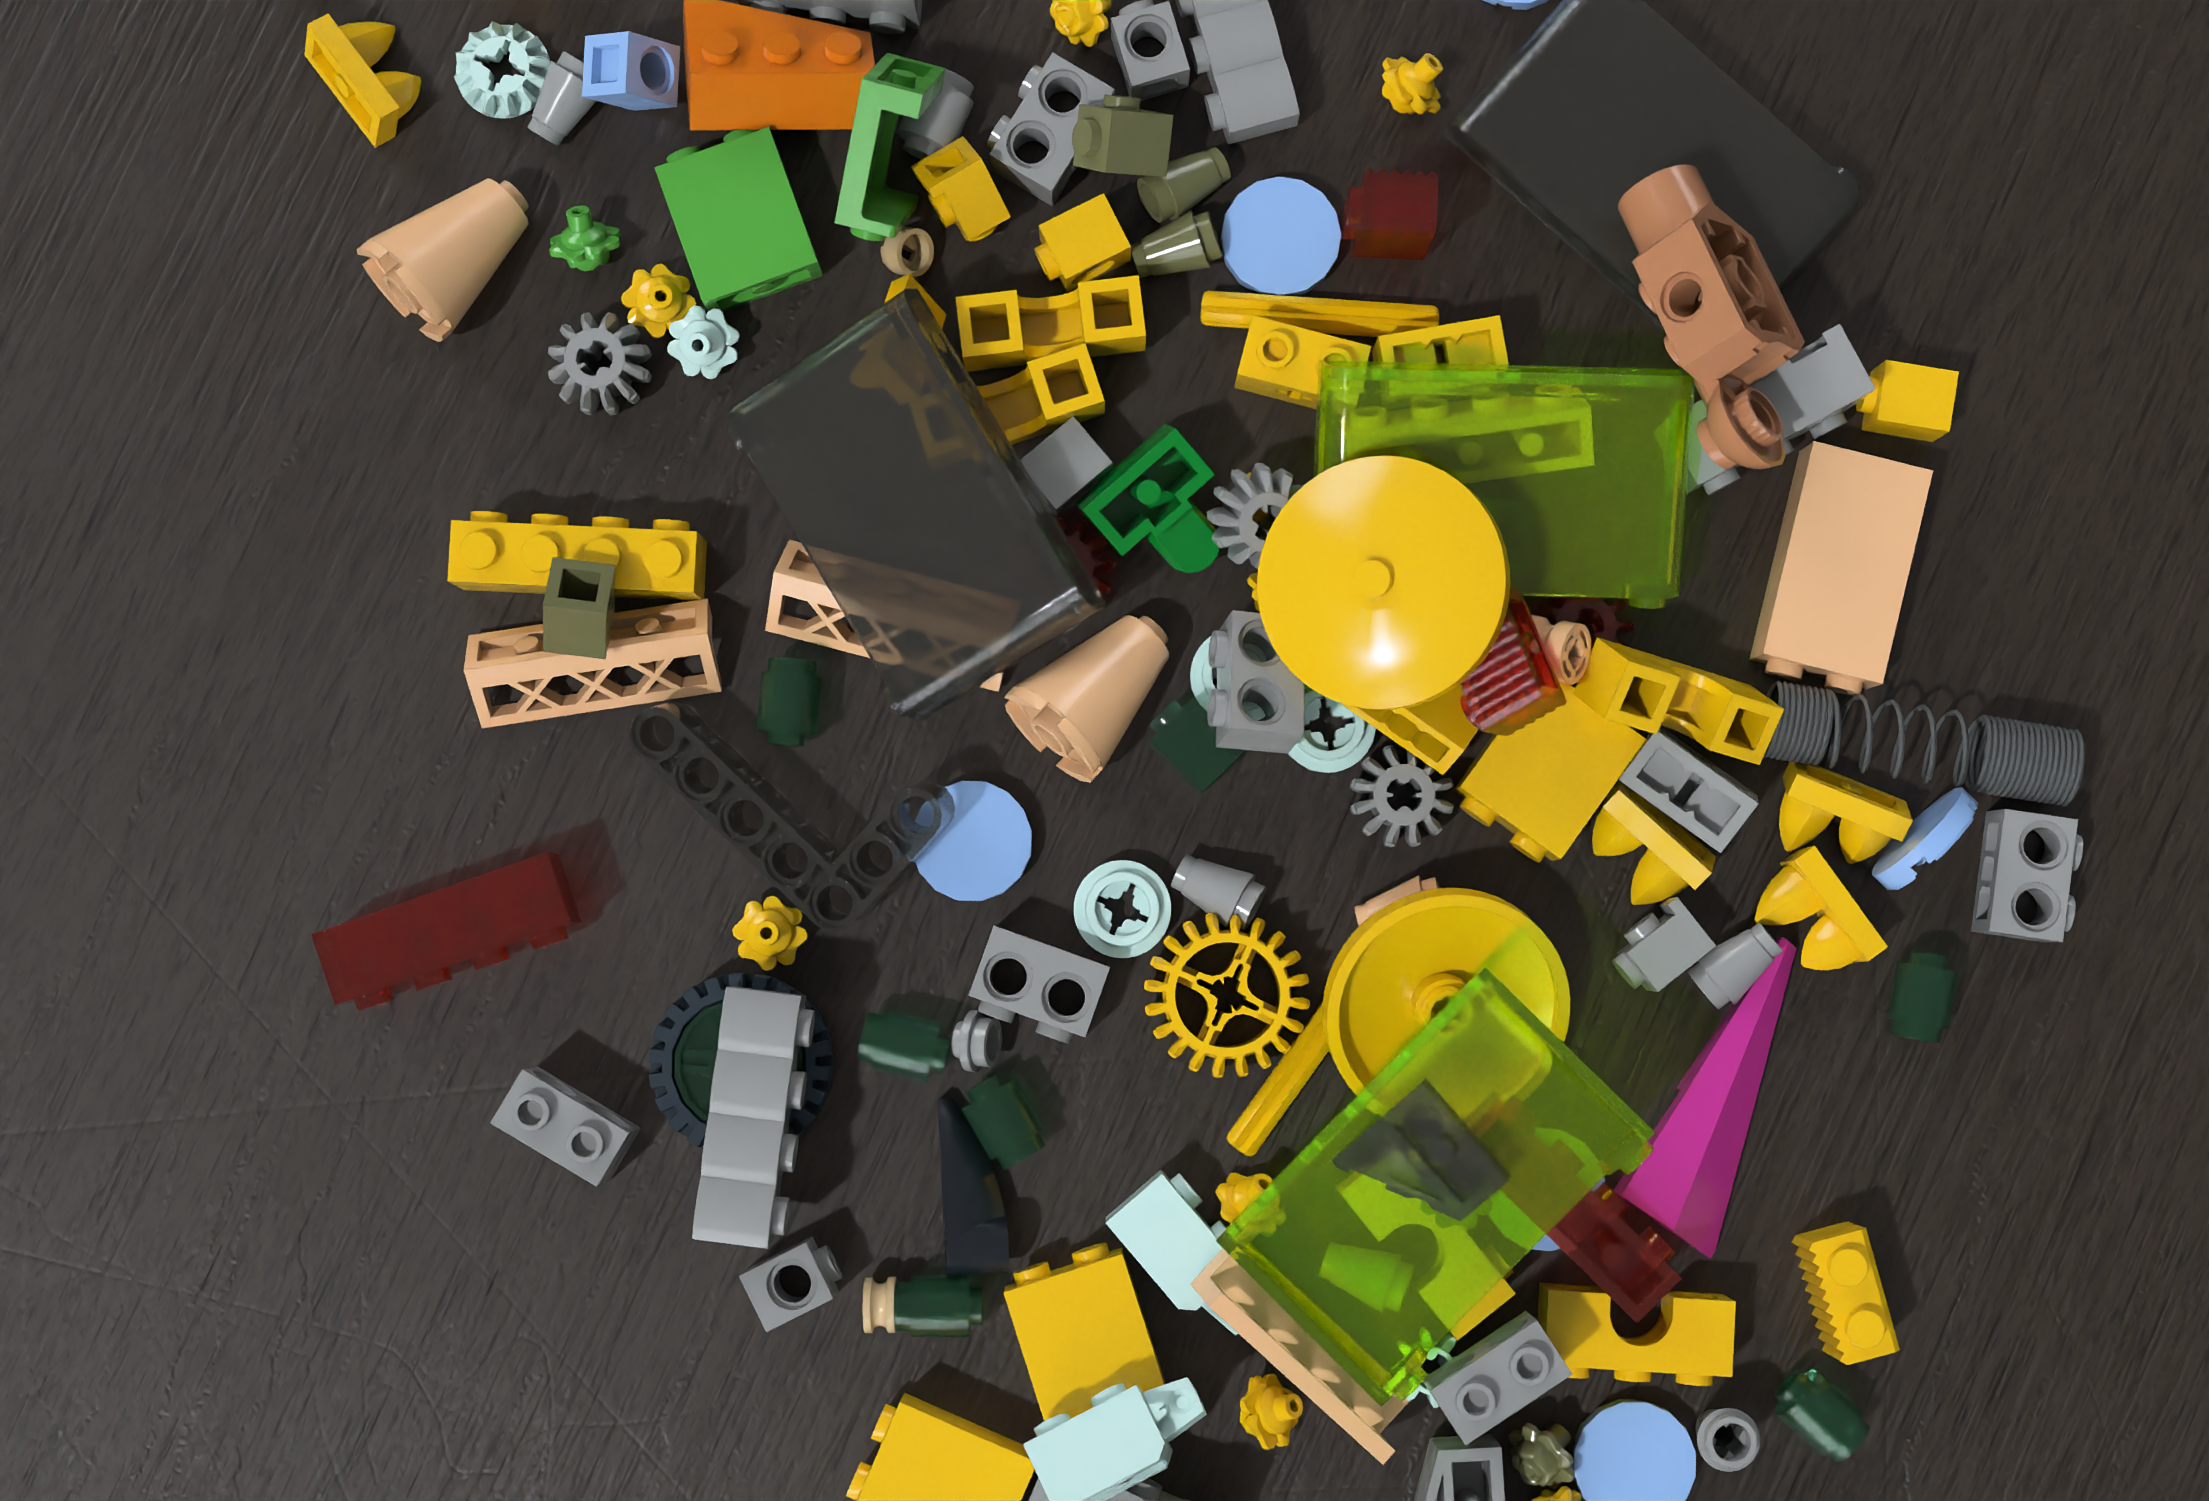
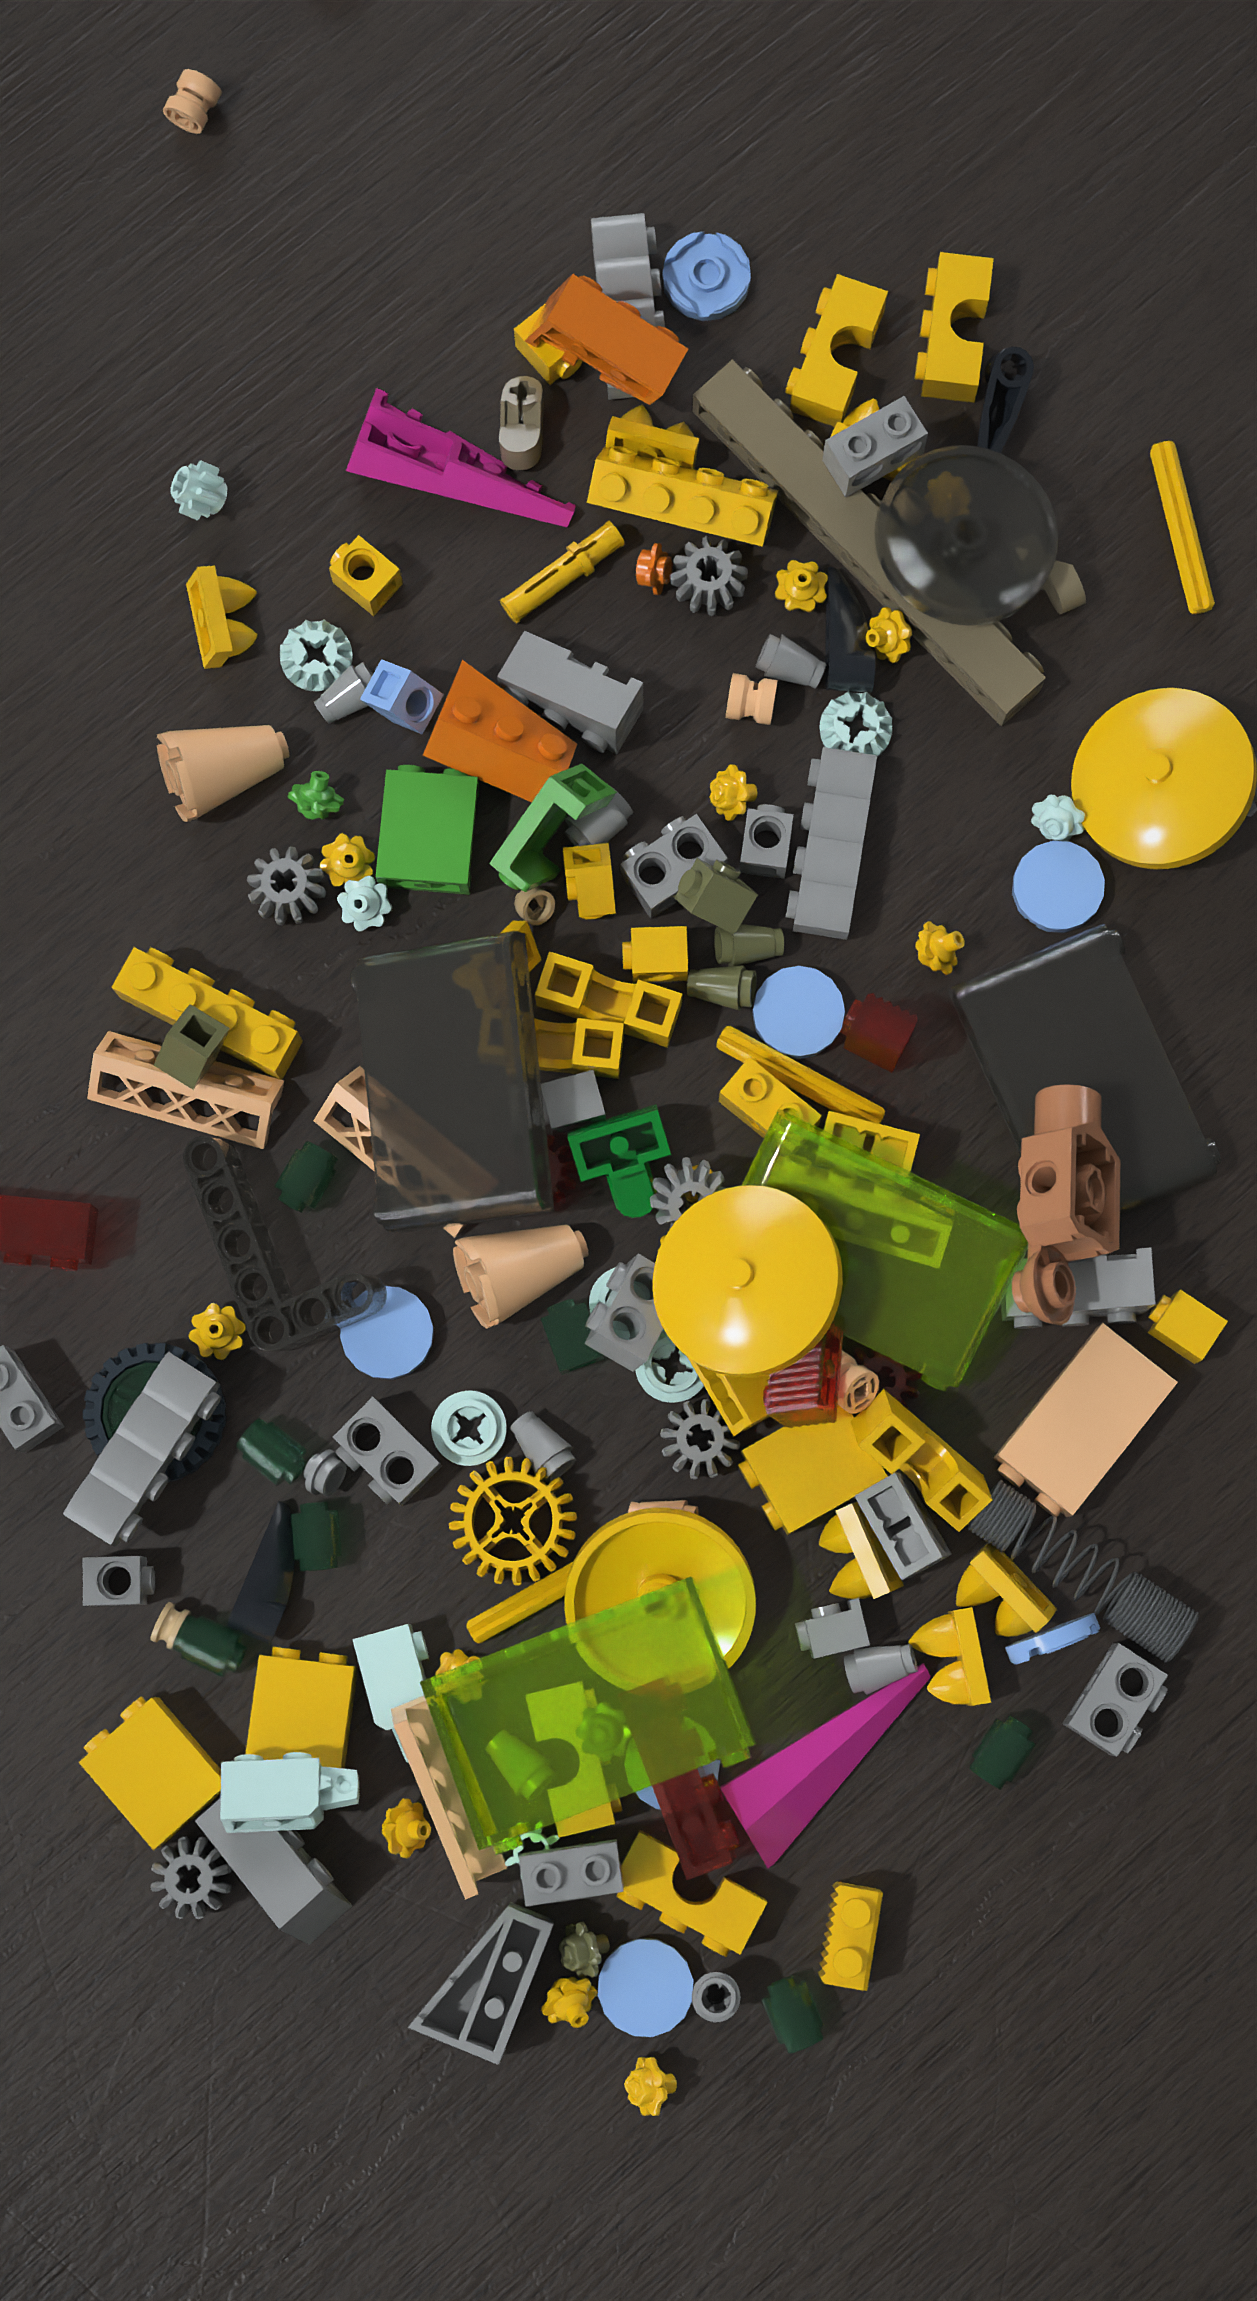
camera: 25 degrees right, 5 degrees down
clear smoke wing [1332,1078,1511,1221] -> none

